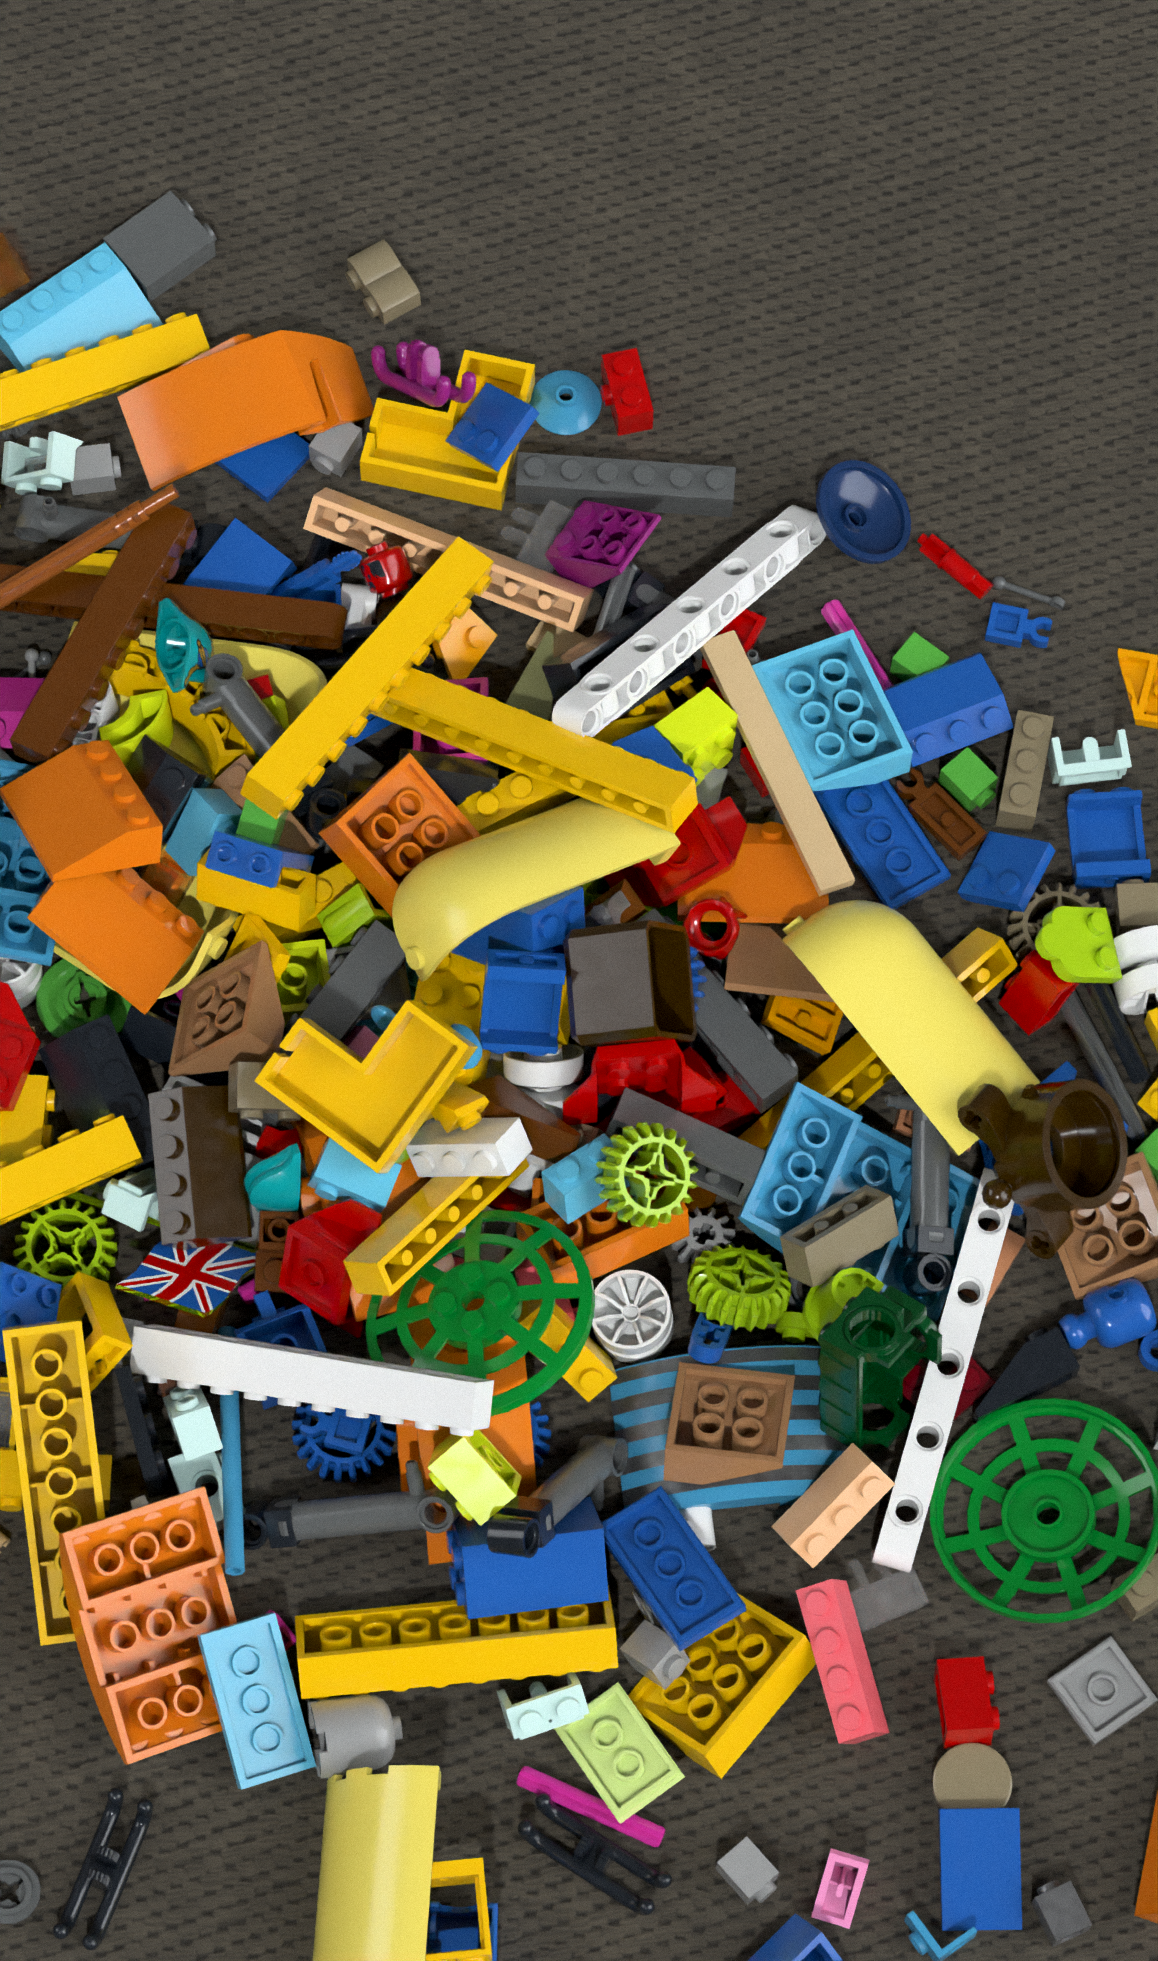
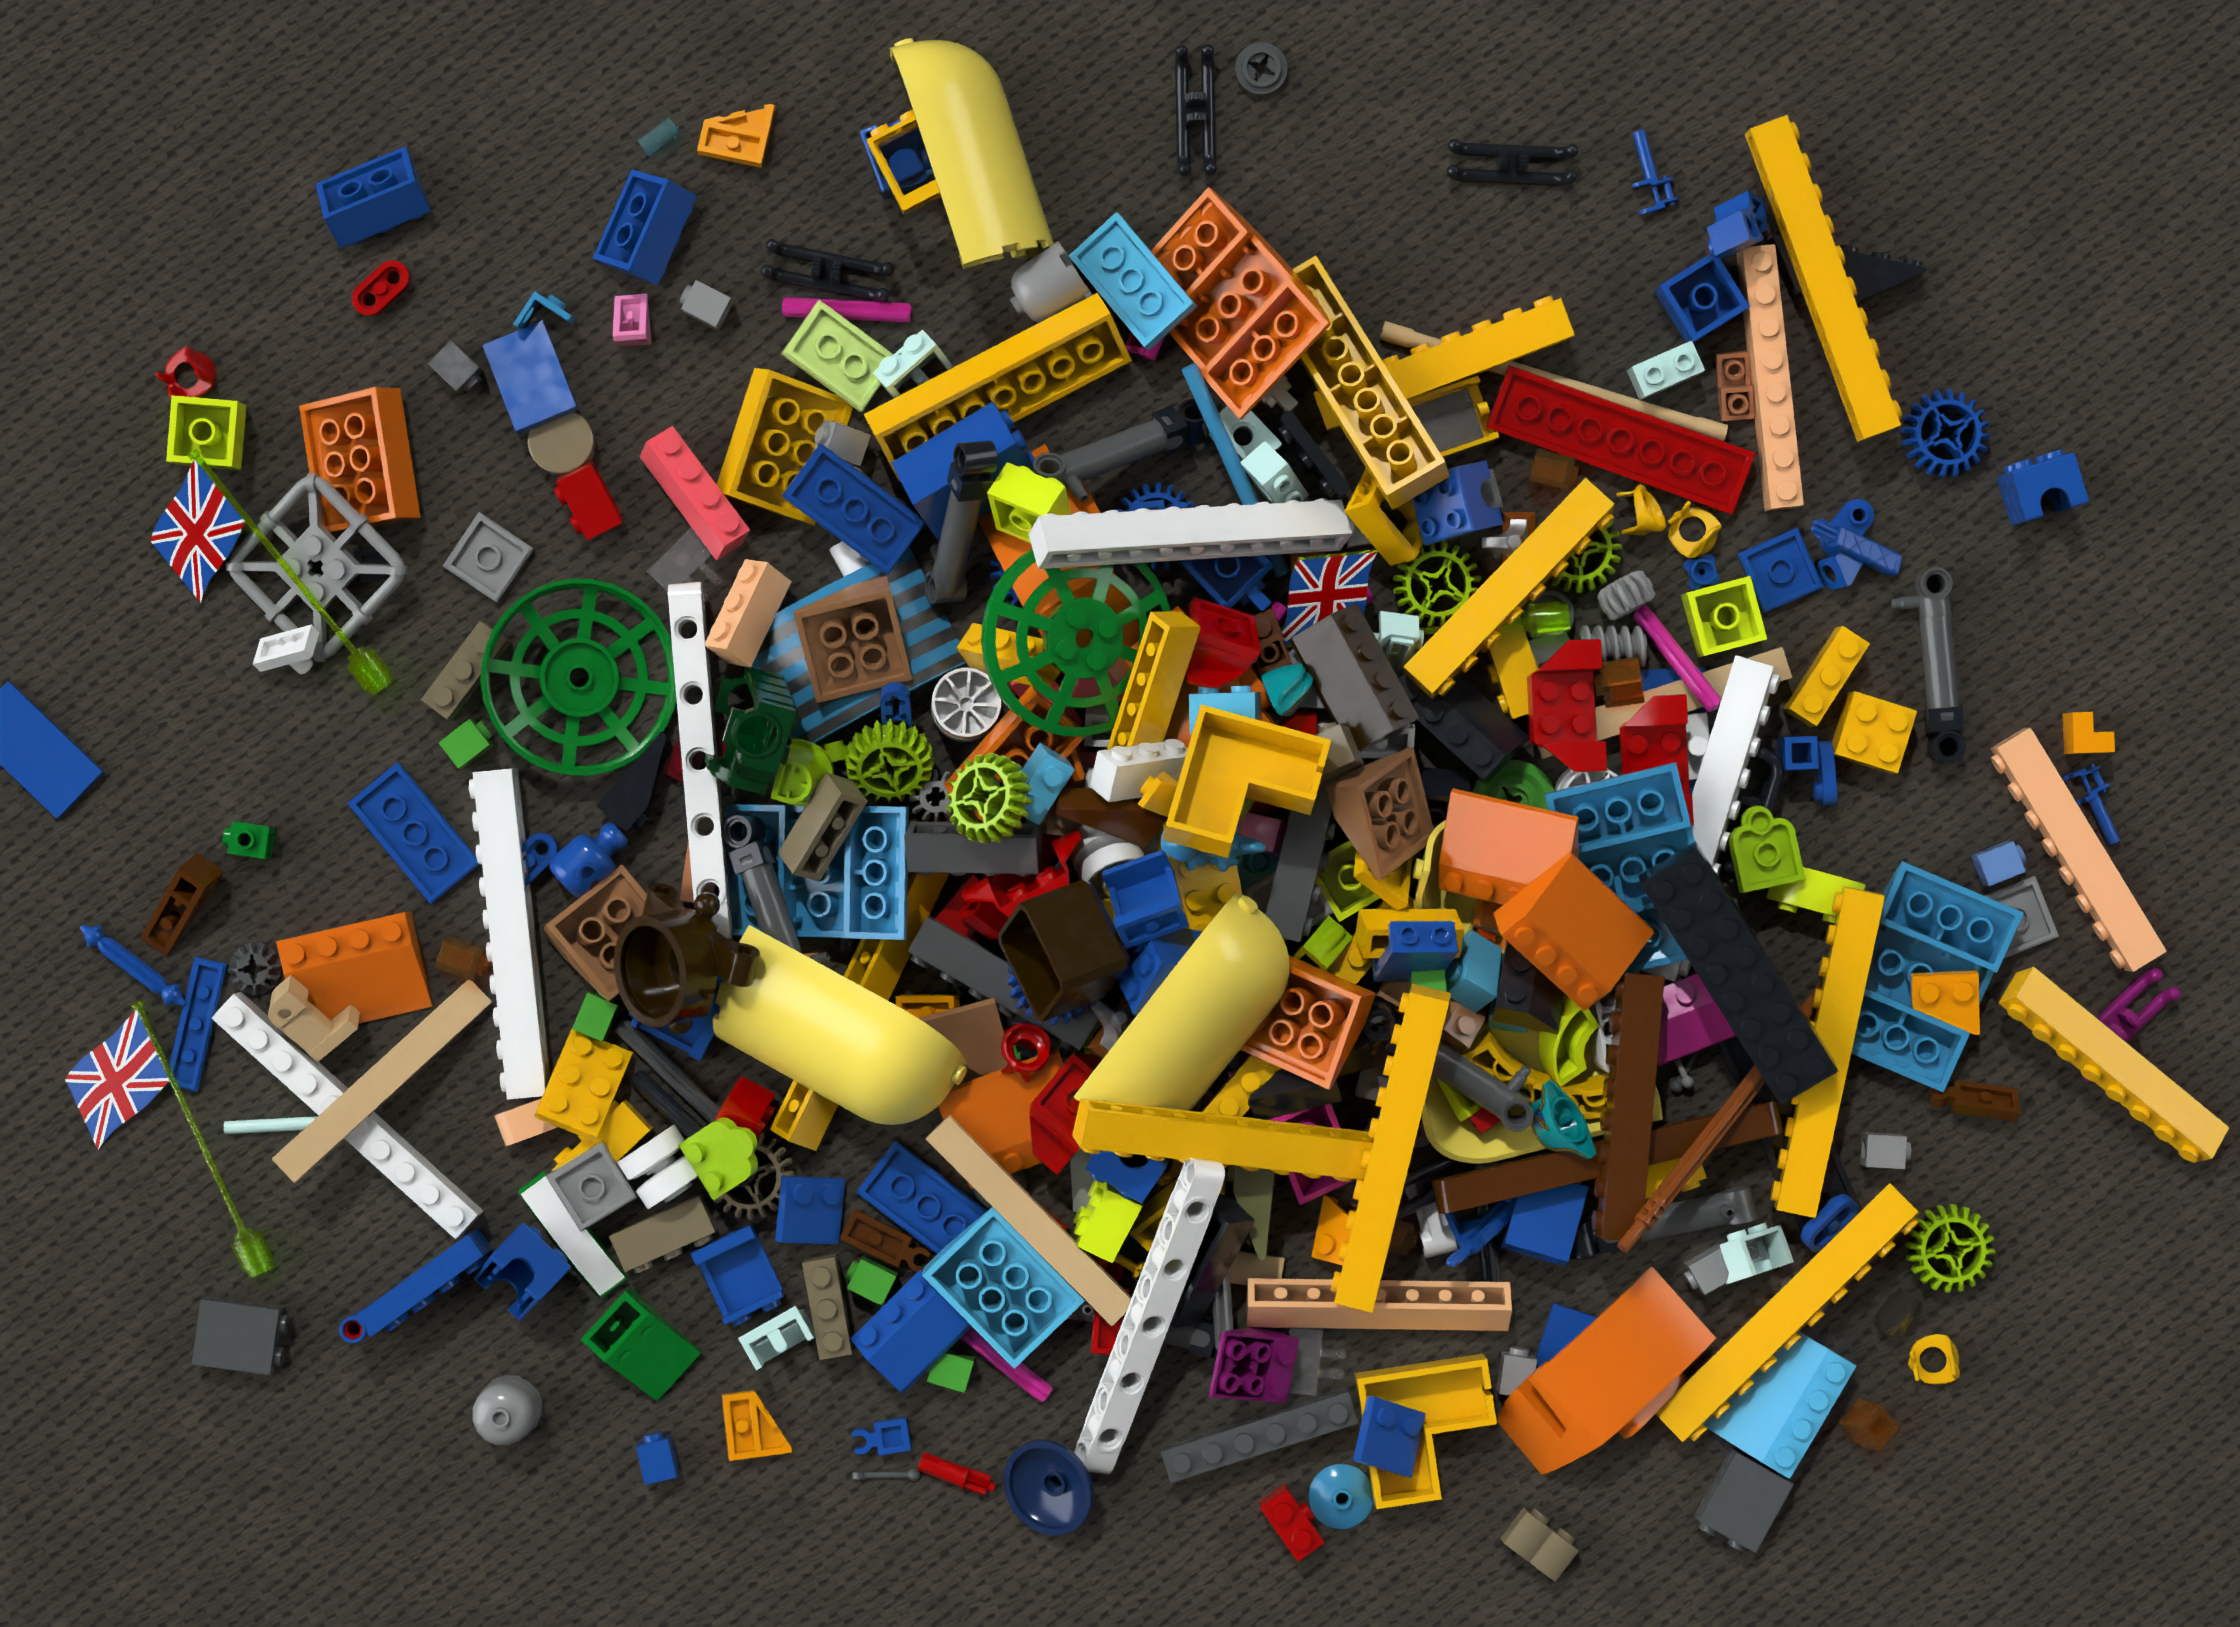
camera: 160 degrees right, 20 degrees up
red head [359,541,413,598] -> none
magenta piece [371,339,476,407] -> none

